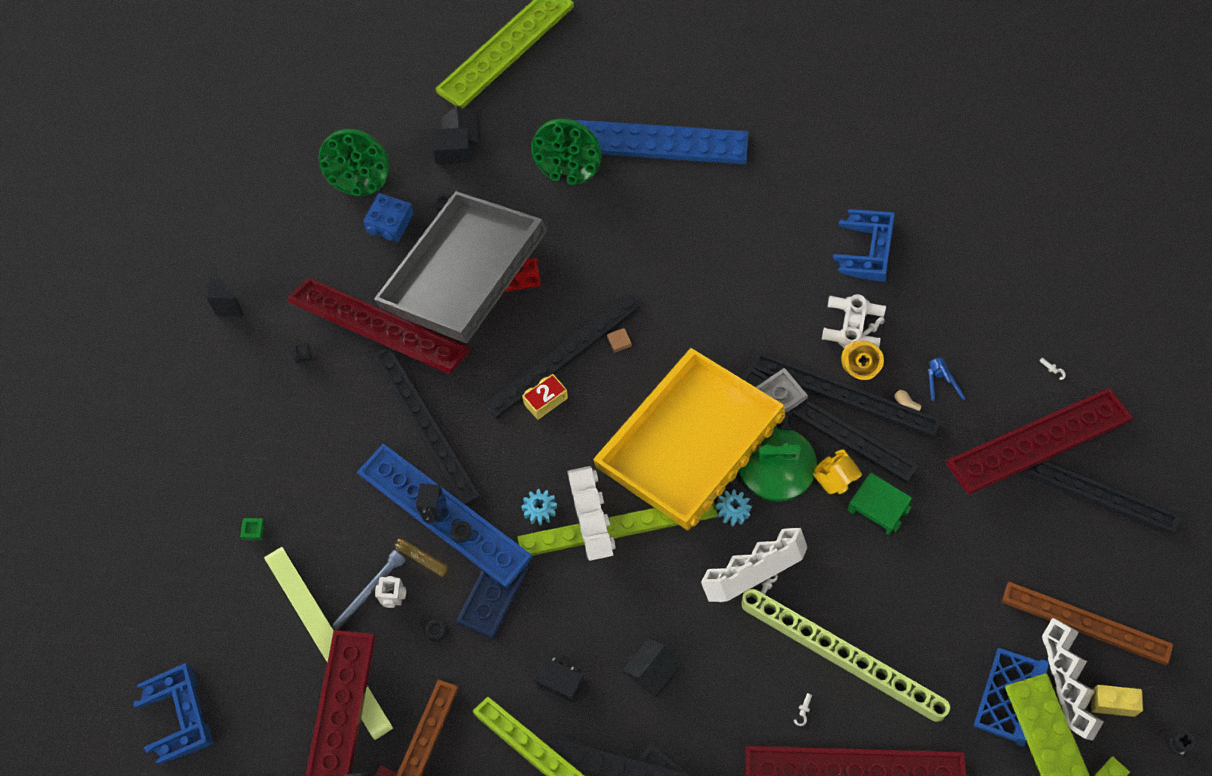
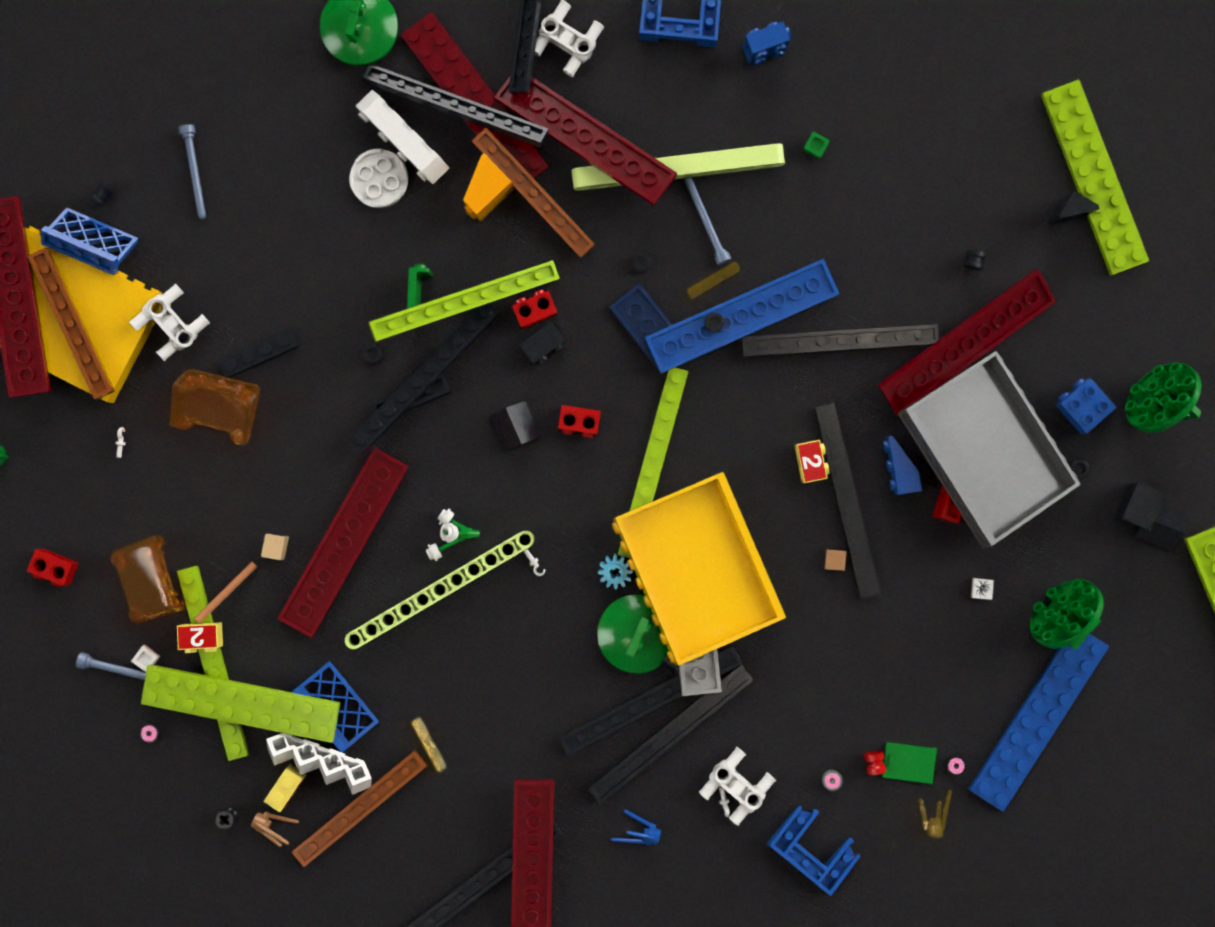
camera: 115 degrees right, 25 degrees up
white brick [375,576,406,608] -> none
black brick [416,484,447,524] -> none
medium azure gear [521,489,557,525] -> none
white brick [567,466,616,561] -> none
white brick [701,528,807,602] -> none
white hand [794,693,812,726] -> none
yellow brick [813,450,862,494] -> none
yellow brick [841,340,884,380] -> none
green panel [847,473,912,535] -> none
tan arm [895,390,921,411] -> none
none -> medium nougat plant [251,811,299,847]
none -> clear yellow axle [410,717,446,772]
none -> white plant [426,509,479,561]
none -> red brick [512,290,558,329]
none -> red brick [558,405,601,438]
none -> blue brick [743,22,791,65]
none -> tile [822,770,842,791]
none -> red wheel [864,751,886,775]
none -> green container [882,742,937,785]
none -> blue slope [883,436,922,495]
none -> clear yellow plant [919,789,952,838]
none -> tile [945,755,966,776]
none -> white tile [971,578,994,600]
none -> lime plate [1041,79,1149,276]

